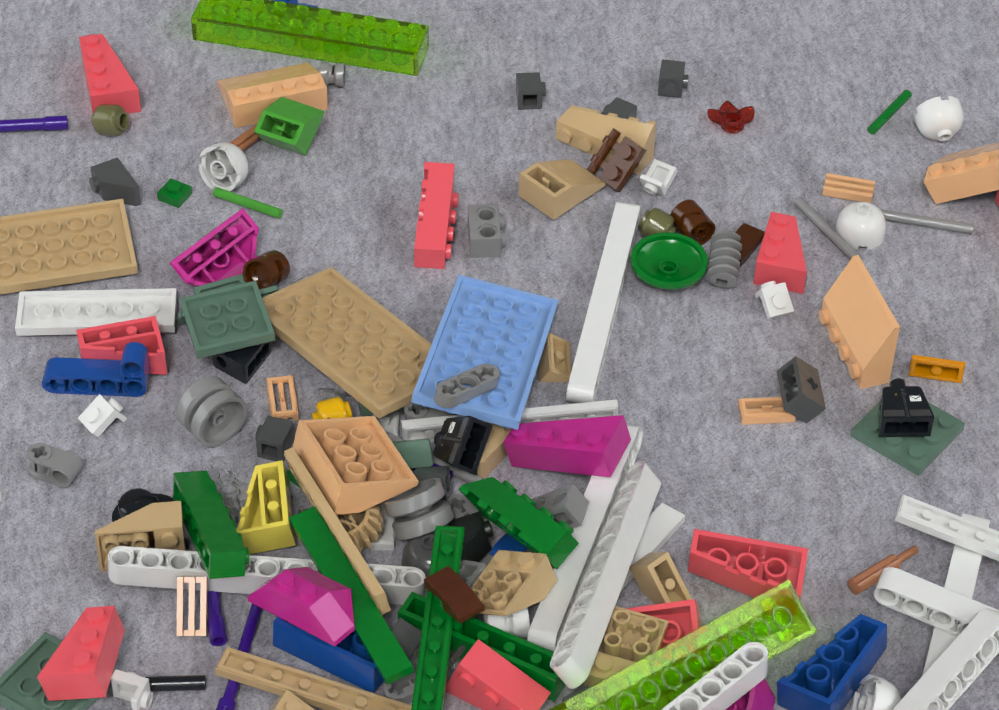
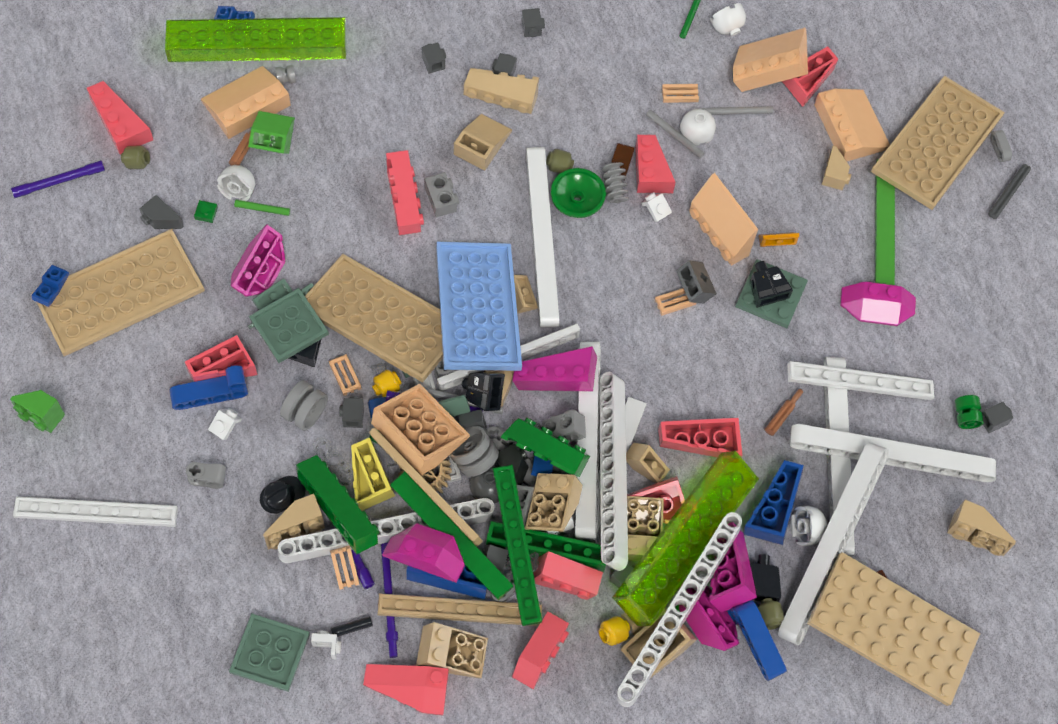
camera: 20 degrees left, 20 degrees up
white plate [15,288,177,336] -> none
coral wedge [37,606,125,701] -> none
reddish brown wheel [243,250,290,290] -> none
copper slope [424,566,485,624] -> none
light grey beam [434,364,500,408] -> none
reddish brown plate [587,128,647,192] -> none
white bracket [639,159,678,196] -> none
reddish brown wheel [670,199,716,245] -> none
clear red plate [707,101,755,133] -> none

